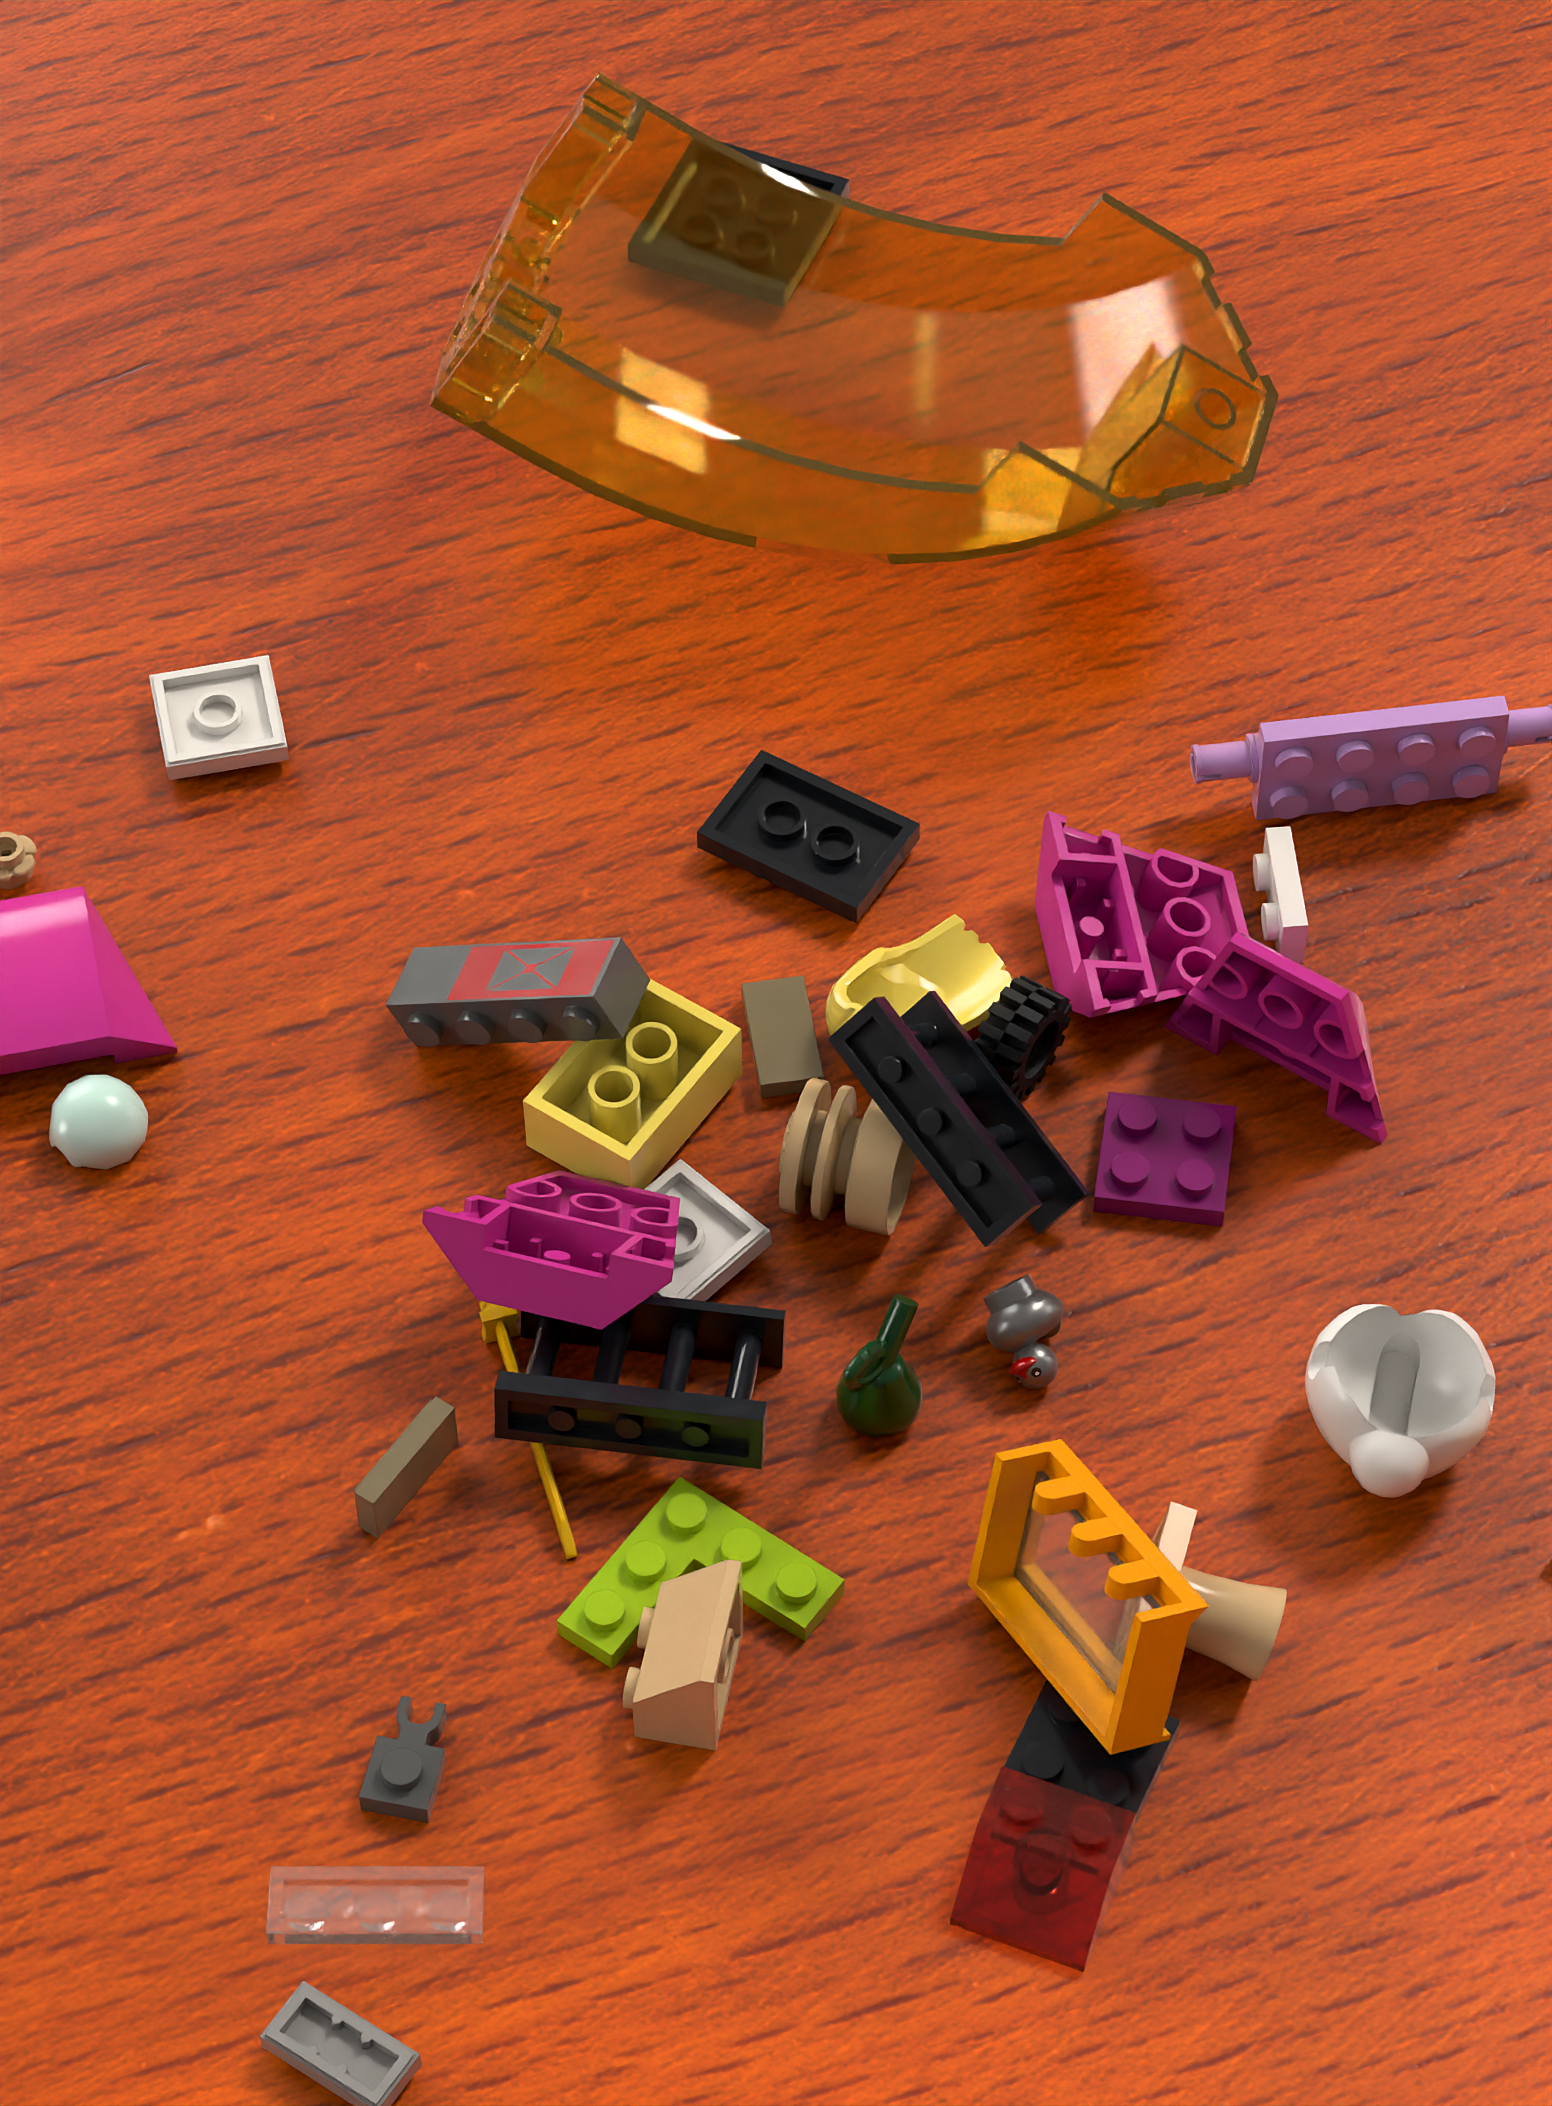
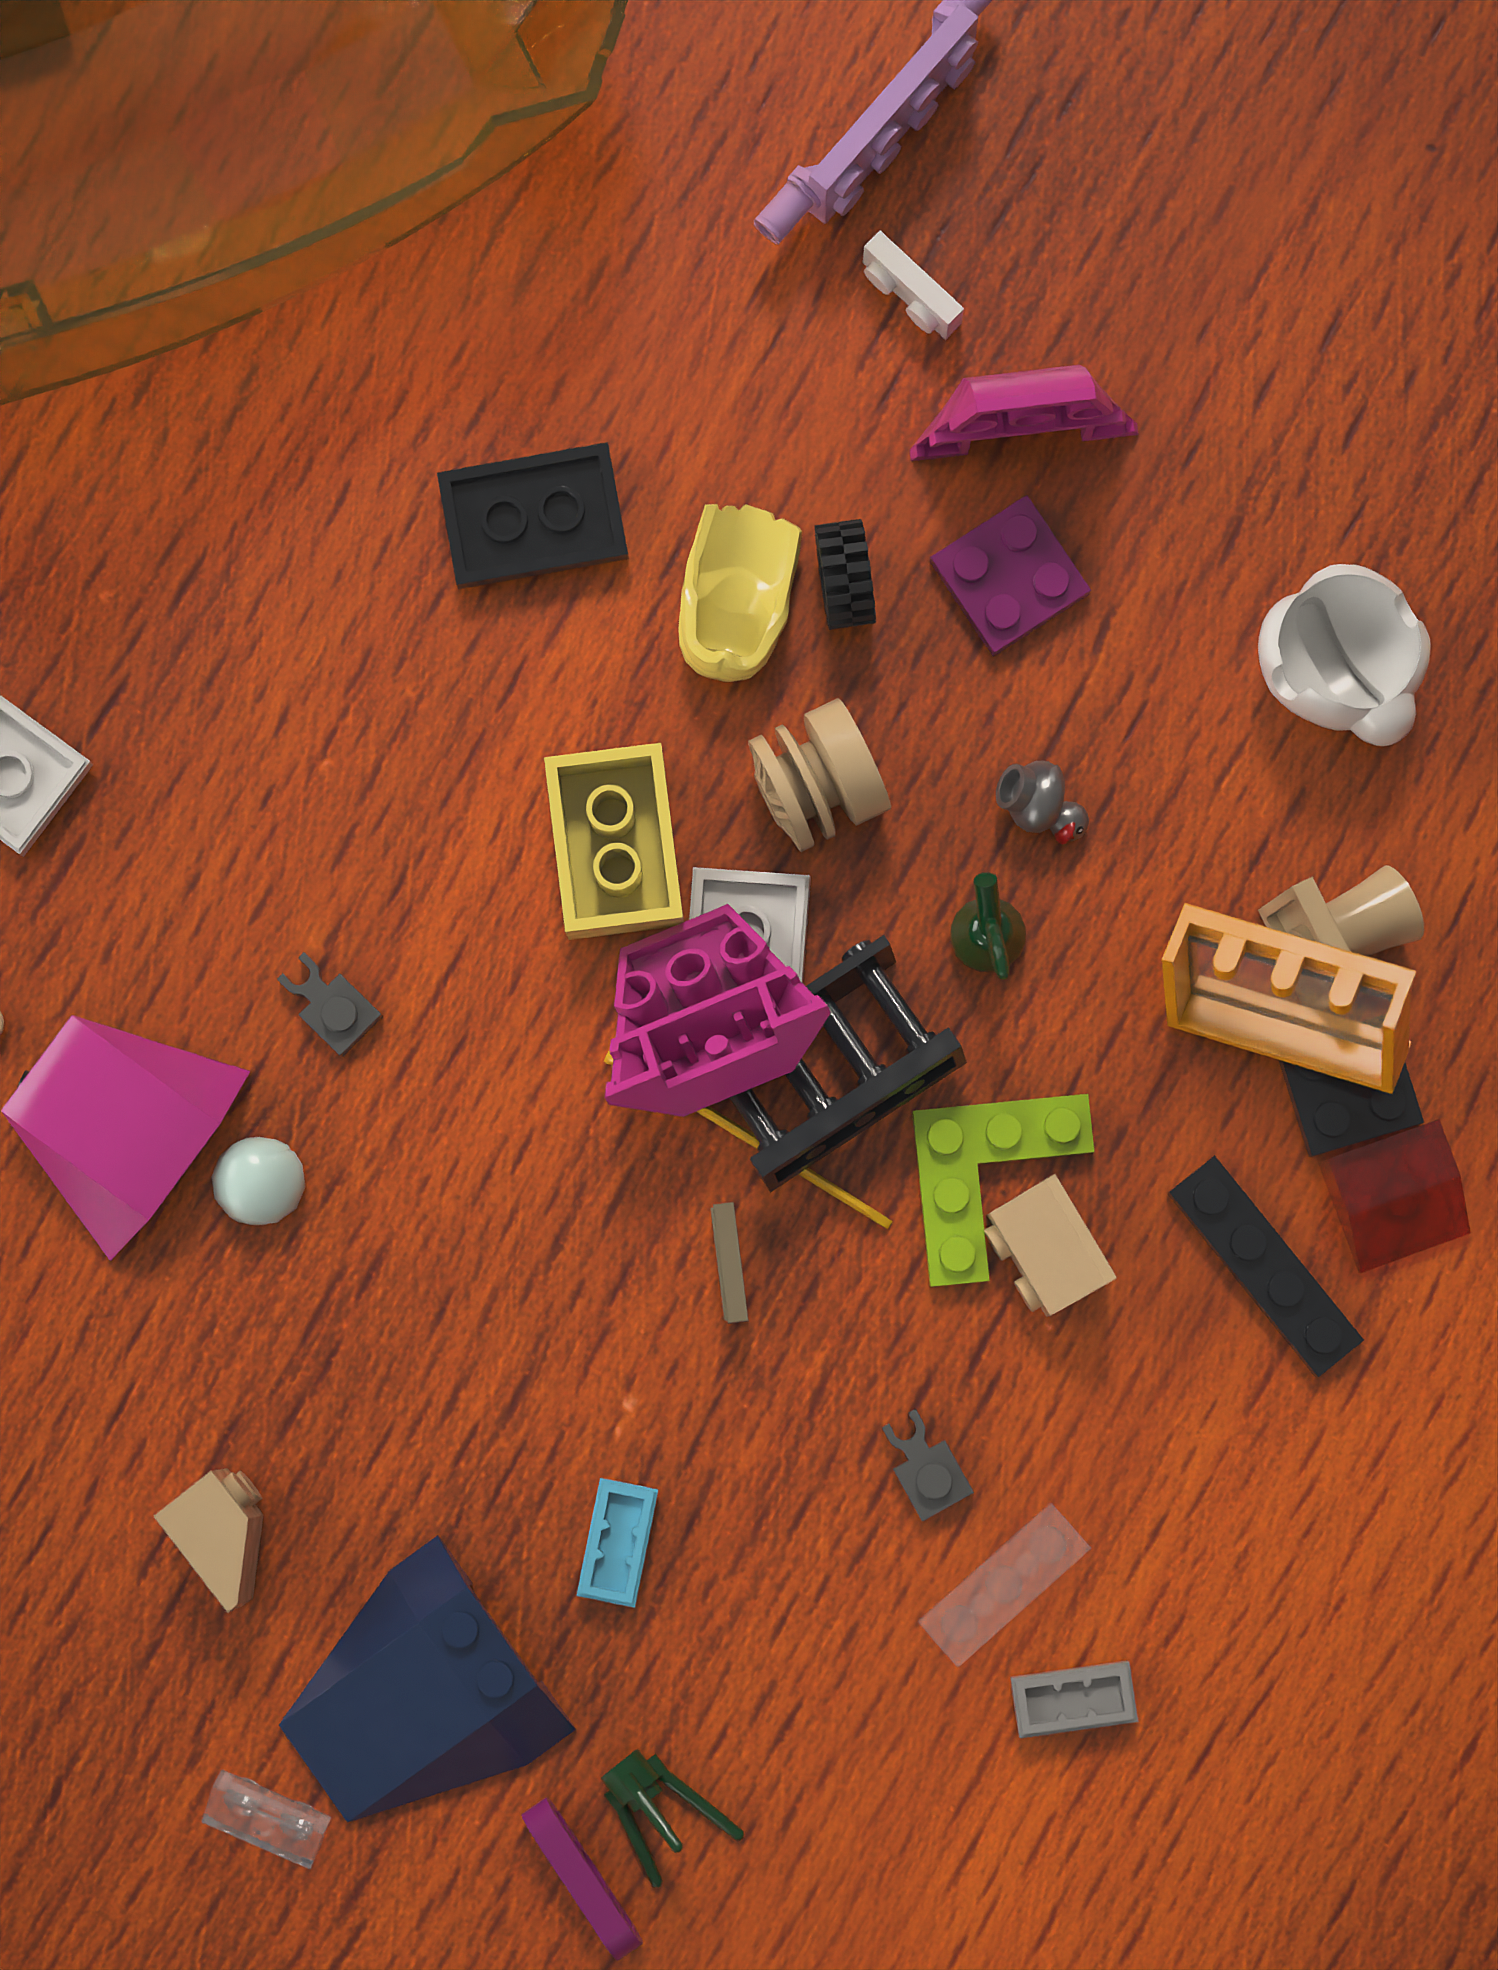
camera: 40 degrees left, 30 degrees up
dark grey brick [386,937,650,1047] -> none
dark tan tile [741,975,824,1098] -> none
black fence [828,990,1090,1247] -> none
dark pink wedge [1035,811,1249,1018] -> none
none -> dark grey plate [277,952,383,1057]
none -> medium azure plate [576,1478,659,1608]
none -> black plate [1167,1156,1364,1377]

